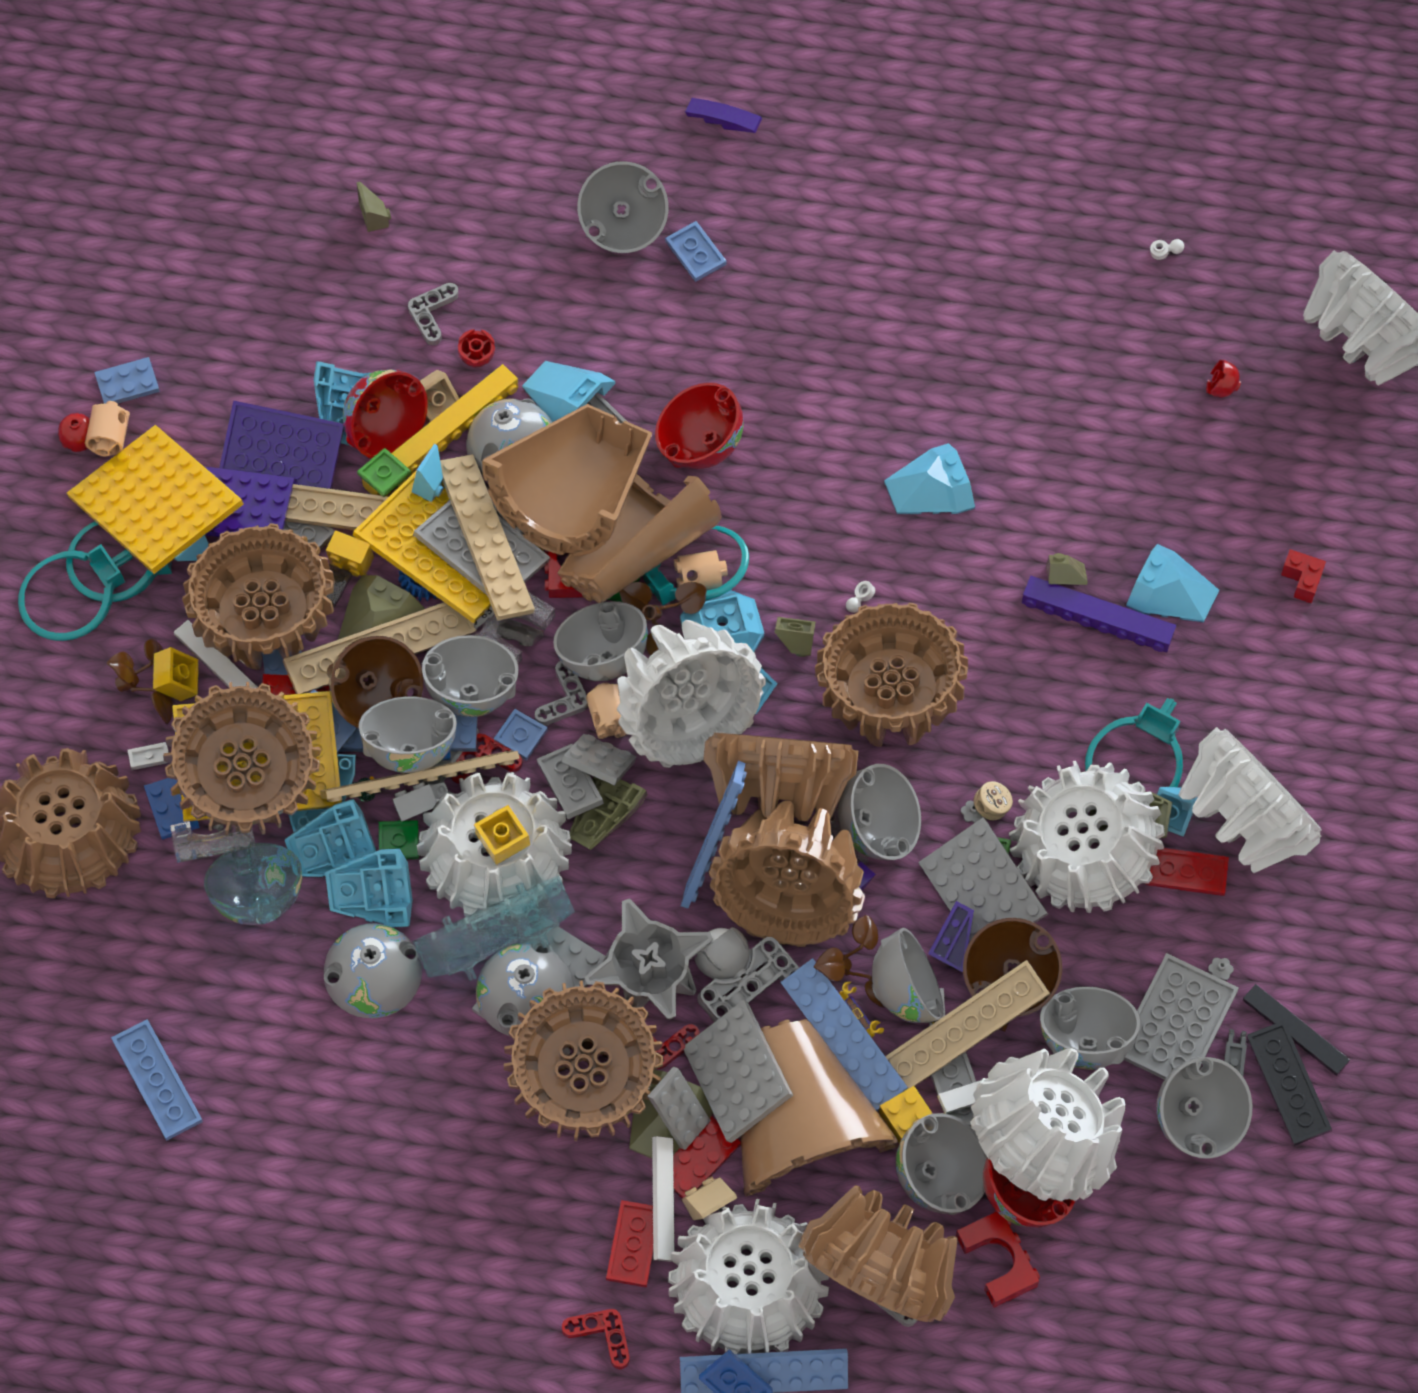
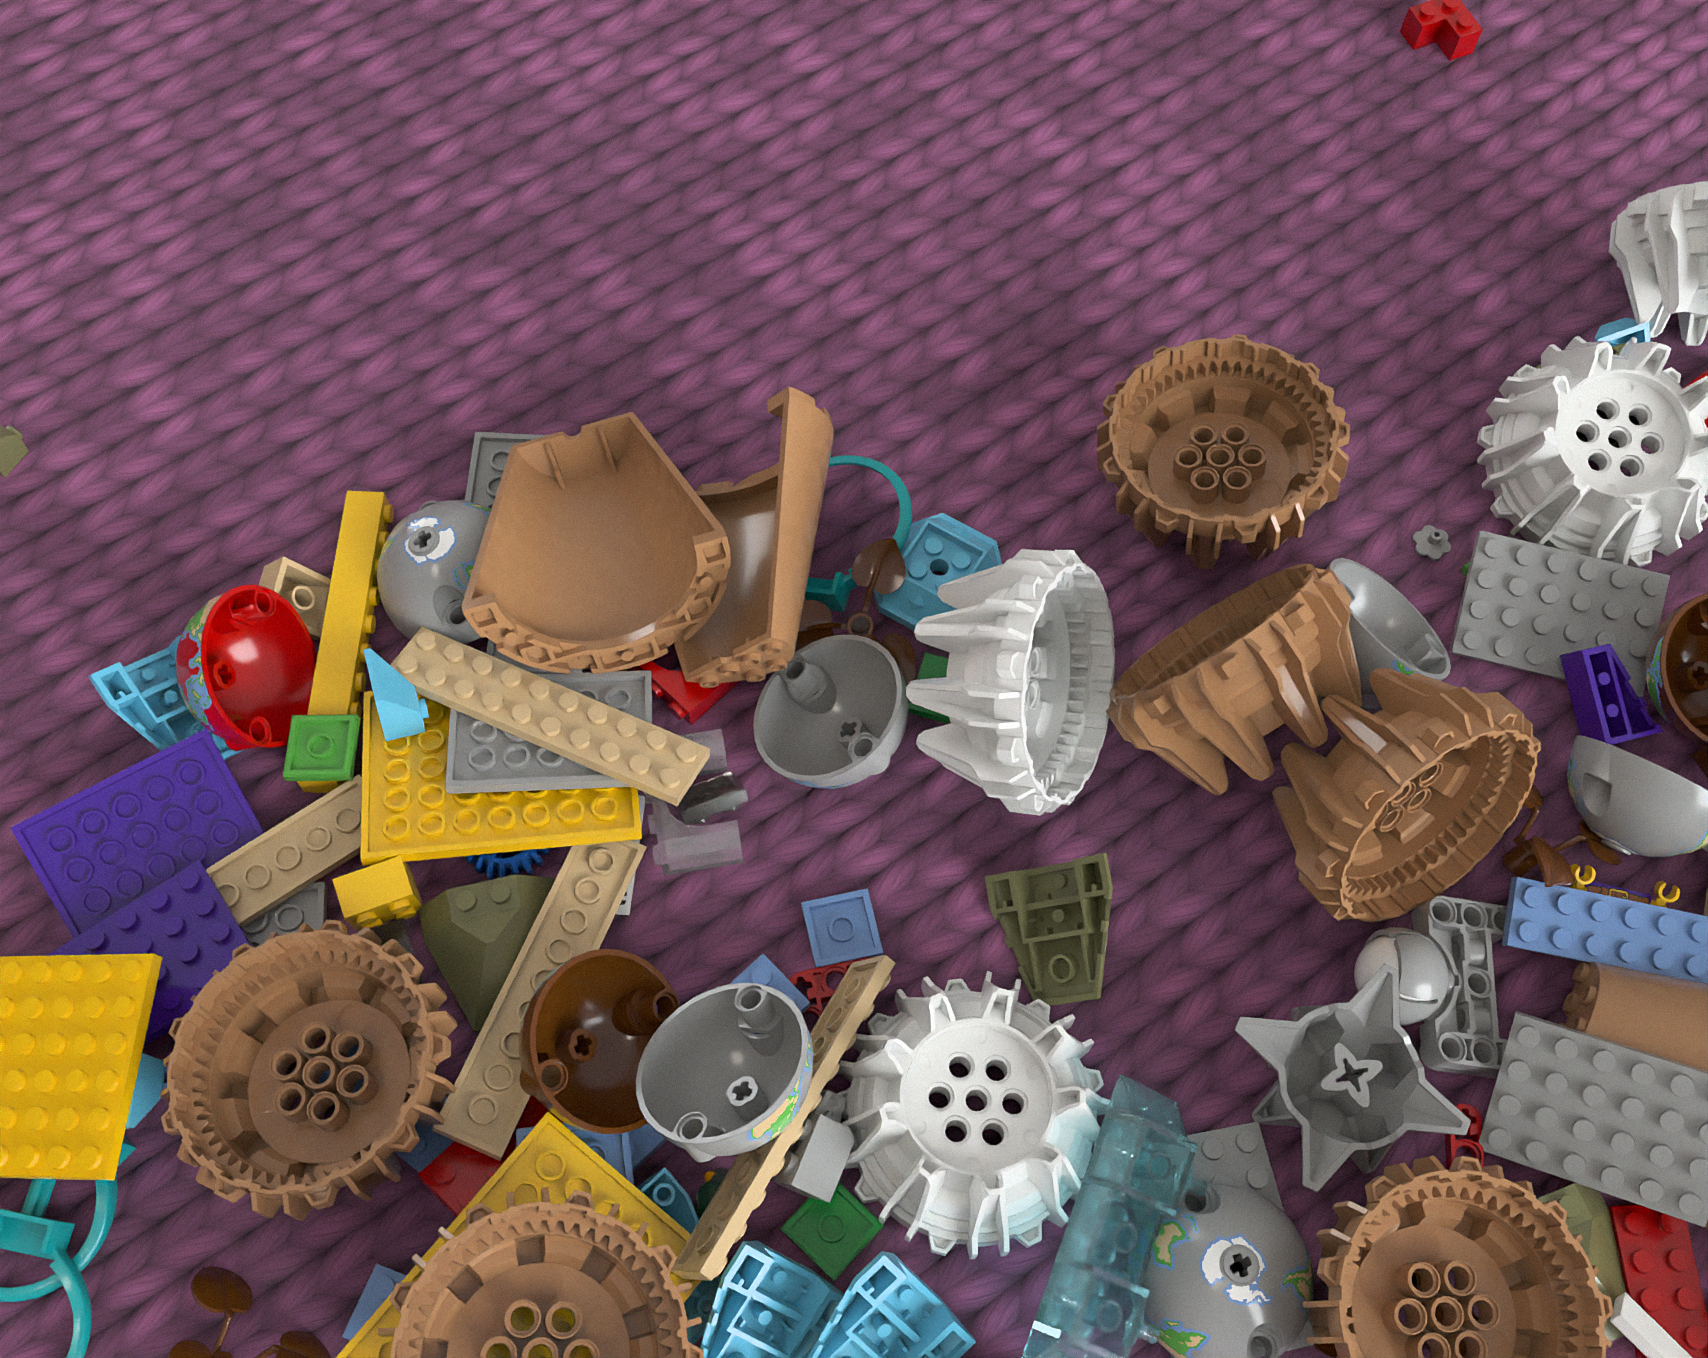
camera: 45 degrees left, 0 degrees up
yellow brick [153,647,198,701] -> none
white tile [174,620,258,688] -> none
light grey beam [408,283,458,346] -> none
light grey piece [422,635,518,717] -> none
red cylinder [458,329,495,368] -> none
yellow brick [474,805,530,865] -> none
medium azure wedge [522,361,616,422] -> none
light grey beam [535,661,588,726] -> none
light grey plate [537,744,604,819] -> none
light grey plate [562,734,636,785] -> none
light grey piece [578,162,668,253] -> none
light nougat cylinder [586,683,626,739] -> none
light grey plate [648,1067,711,1150] -> none
red piece [655,383,744,469] -> none
medium blue plate [665,221,727,282] -> none
light nougat cylinder [674,550,728,590] -> none
medium blue plate [681,761,747,908] -> none
dark purple slope [685,98,762,133] -> none
olive slope [775,617,816,657] -> none
white plate [846,581,875,613] -> none
medium azure wedge [884,443,975,514] -> none
tan head [974,781,1013,820] -> none
dark purple brick [1022,575,1176,653] -> none
olive slope [1046,553,1088,585] -> none
teal brick [1085,698,1183,788] -> none
medium azure wedge [1126,544,1219,622] -> none

